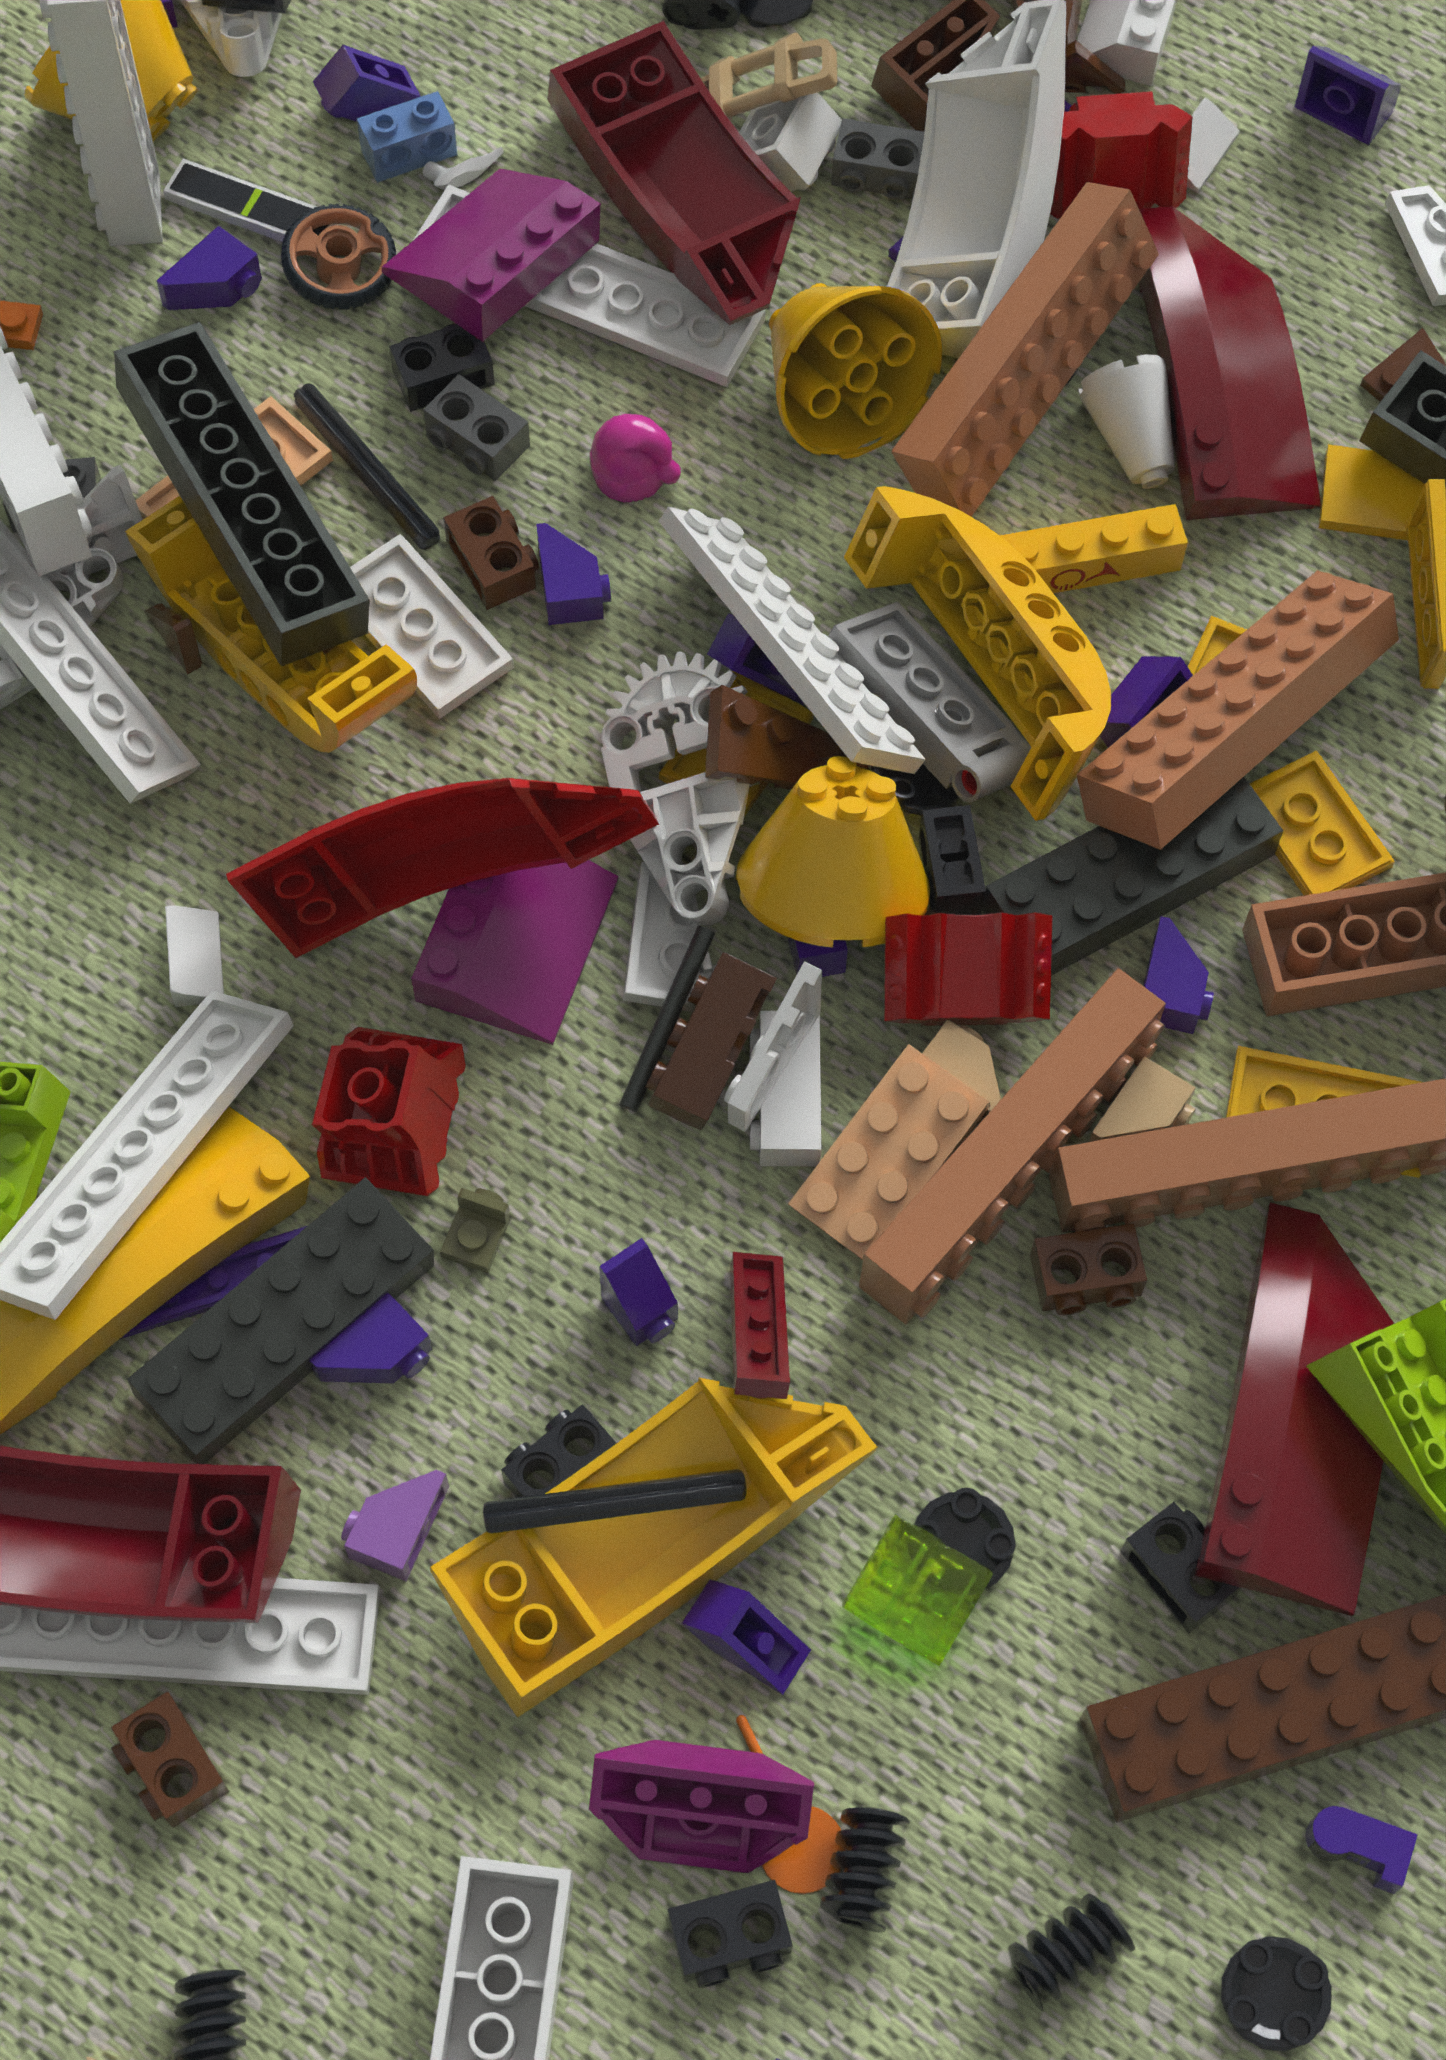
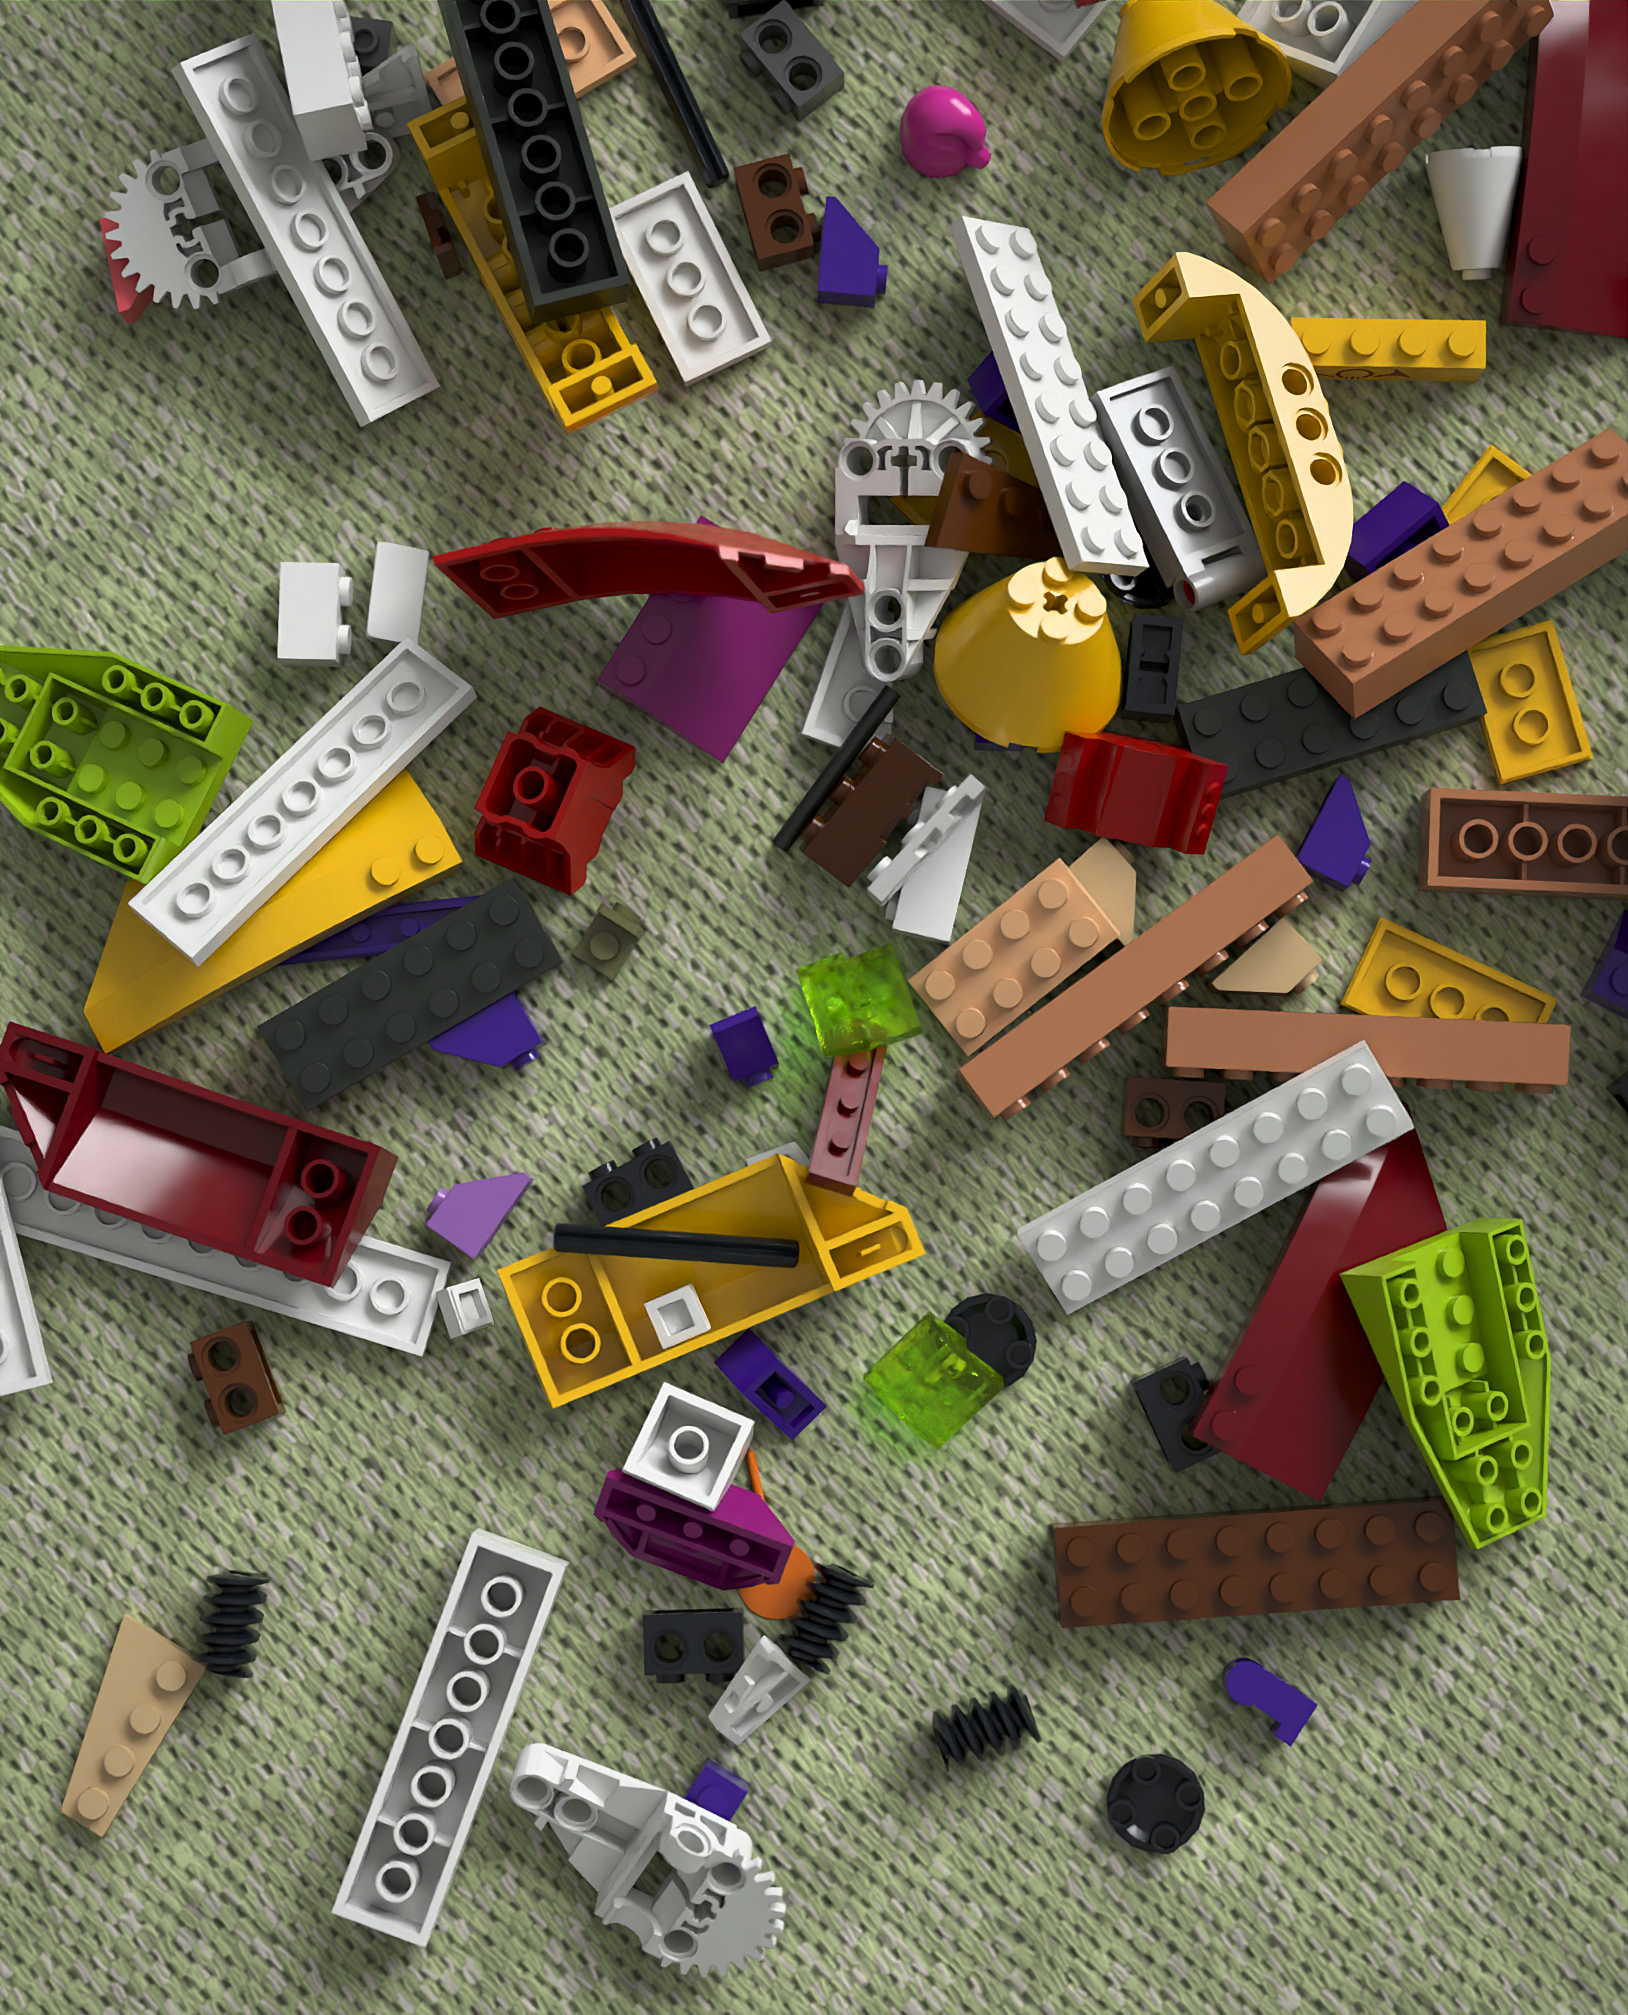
camera: 20 degrees right, 20 degrees up
none -> white brick [277,562,353,667]
none -> white tile [435,1278,494,1339]
none -> white slope [623,1382,755,1512]
none -> white plate [644,1283,711,1350]
none -> white wing [708,1635,811,1746]
none -> clear neon green slope [796,943,923,1057]
none -> white plate [1018,1040,1415,1315]

